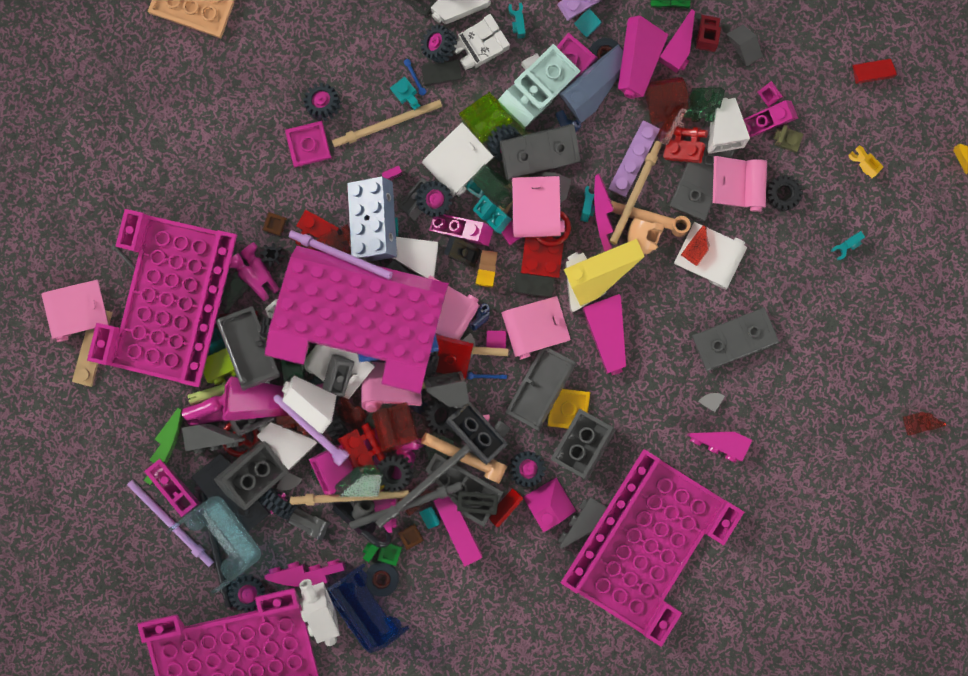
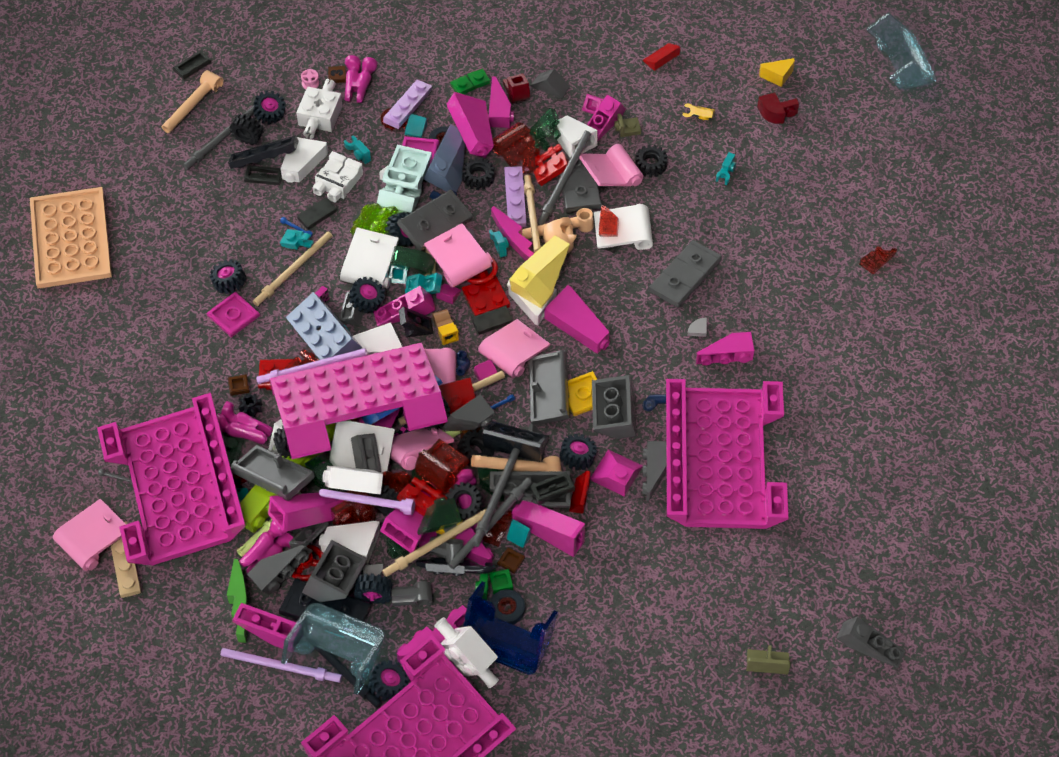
camera: 30 degrees left, 30 degrees down
black wheel [421,25,457,63] -> none
none -> black tyre [462,157,495,190]
none -> dark grey bar [537,130,591,225]
none -> dark blue arm [642,394,666,412]
none -> dark red brick [757,92,799,124]

